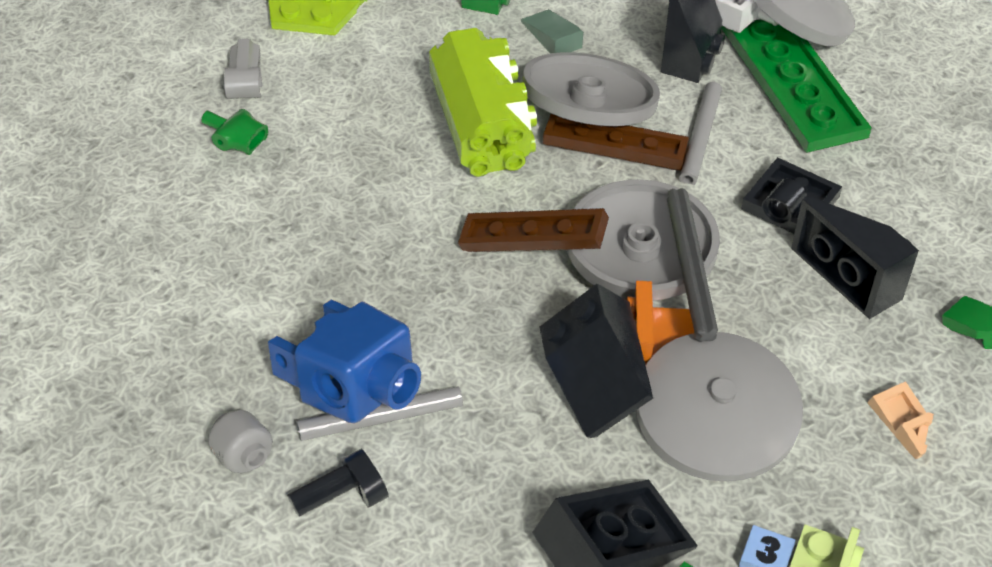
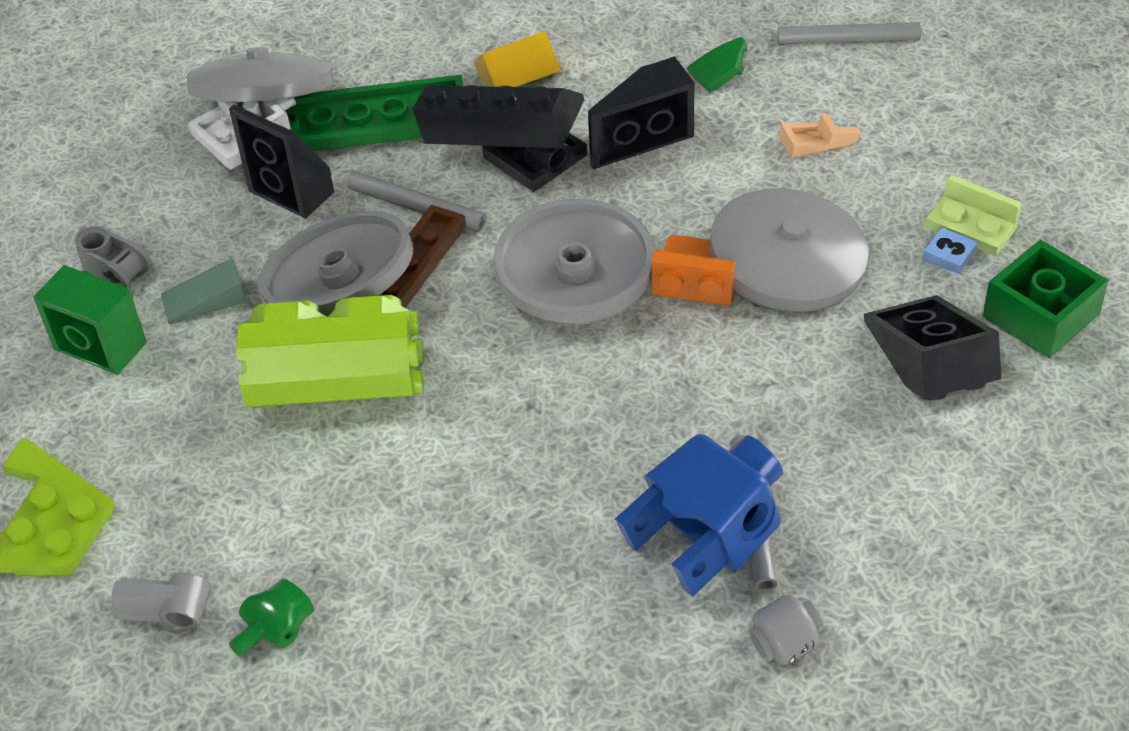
camera: 75 degrees left, 0 degrees up
black piece [287,448,389,517] -> none
reddish brown plate [458,208,609,252] -> none
black slope [539,283,653,438] -> none
dark grey axle [667,188,718,342] -> none
none -> black slope [412,84,584,148]
none -> yellow brick [474,31,561,87]

